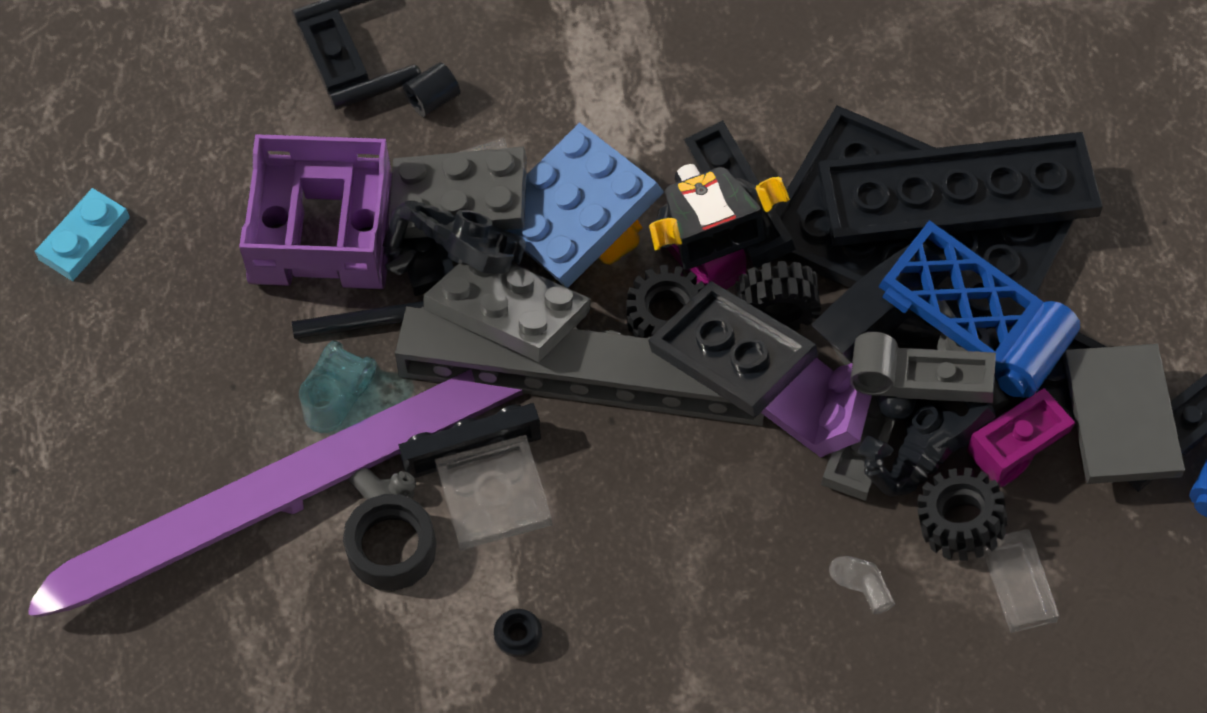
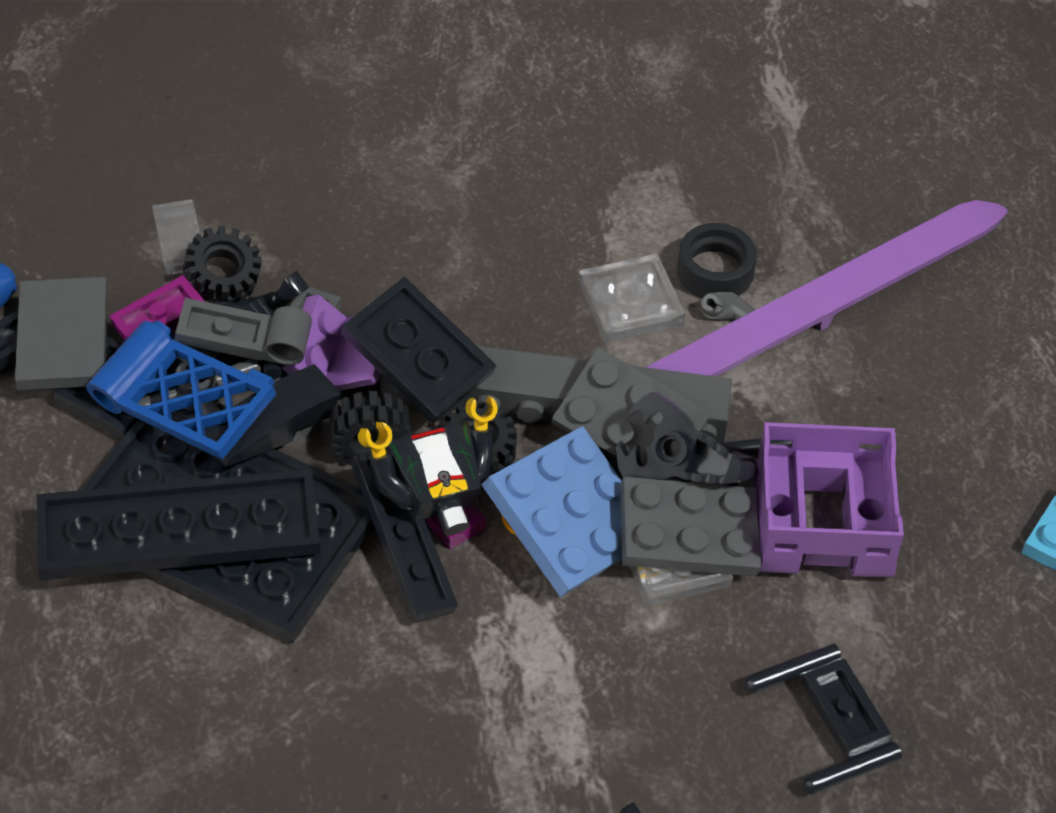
camera: 175 degrees right, 10 degrees down
clear light blue piece [299,340,377,433] -> none
black plate [398,403,541,478] -> none
black gear [403,62,460,117] -> none
black plate [493,609,542,657] -> none
clear arm [829,556,895,614] -> none

